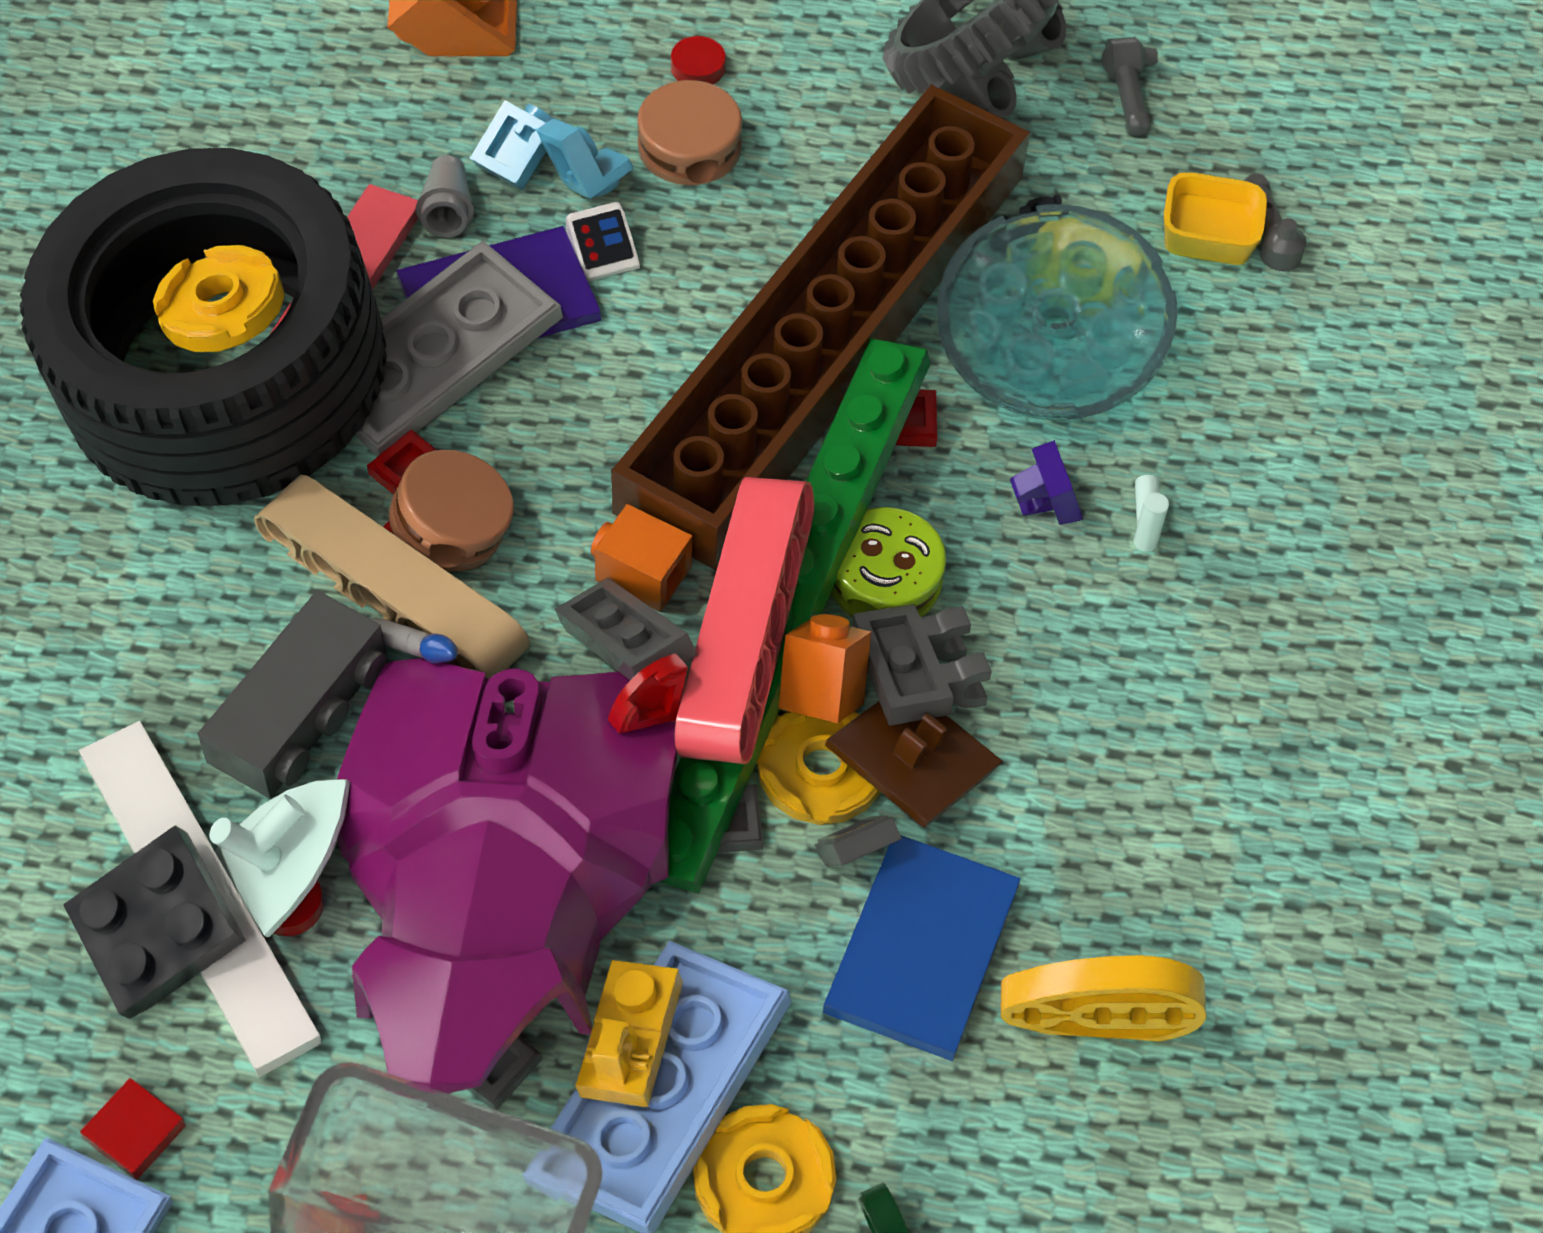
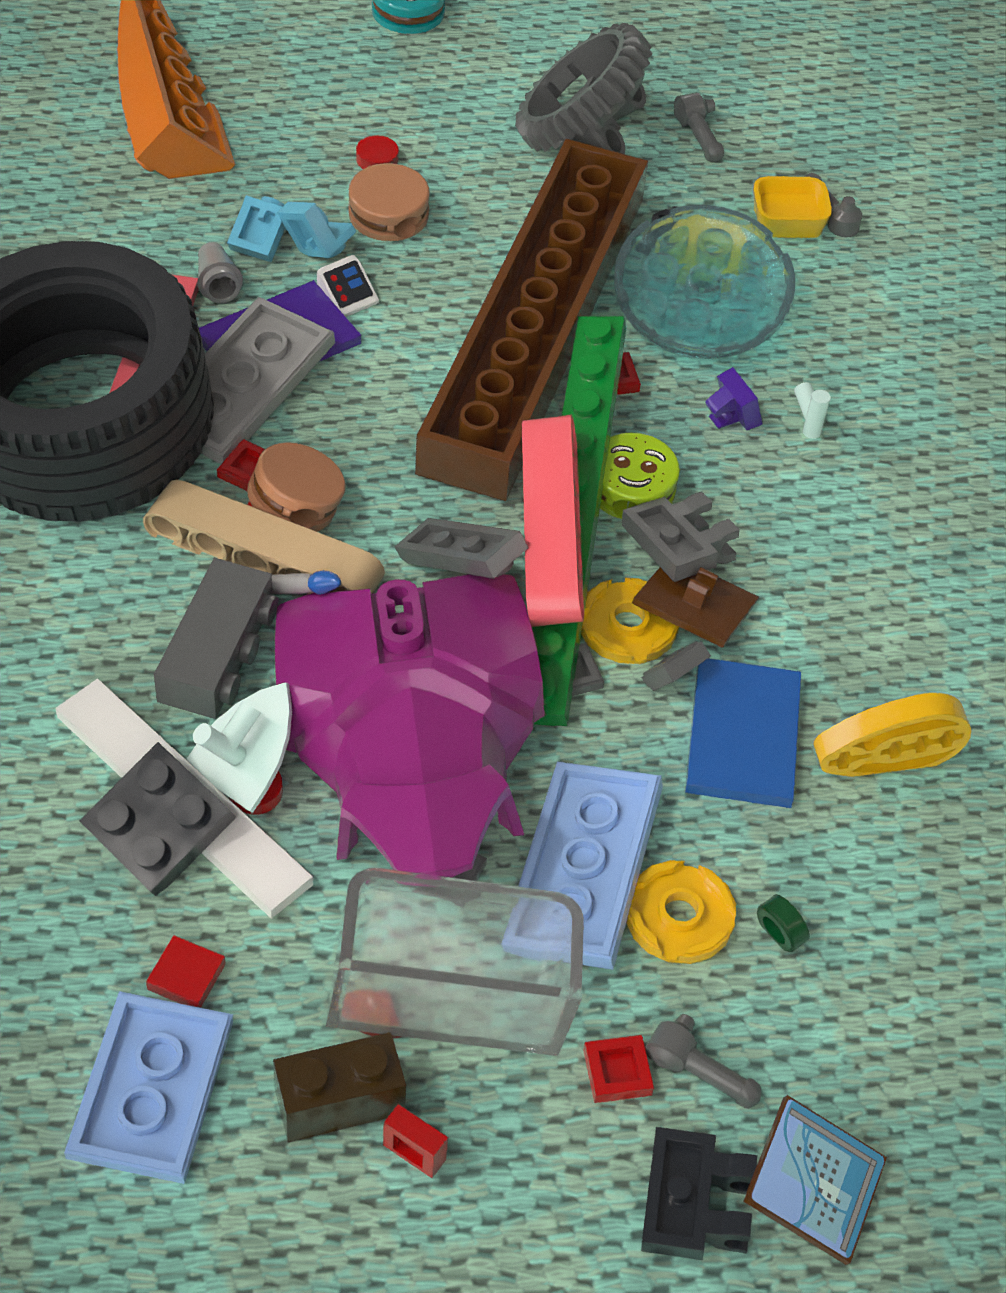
camera: 15 degrees left, 5 degrees down
yellow tile [153,245,285,352] -> none
yellow hinge [575,960,683,1107] -> none
orange brick [591,504,693,612] -> none
red tile [608,653,688,734] -> none
orange brick [778,614,872,723] -> none

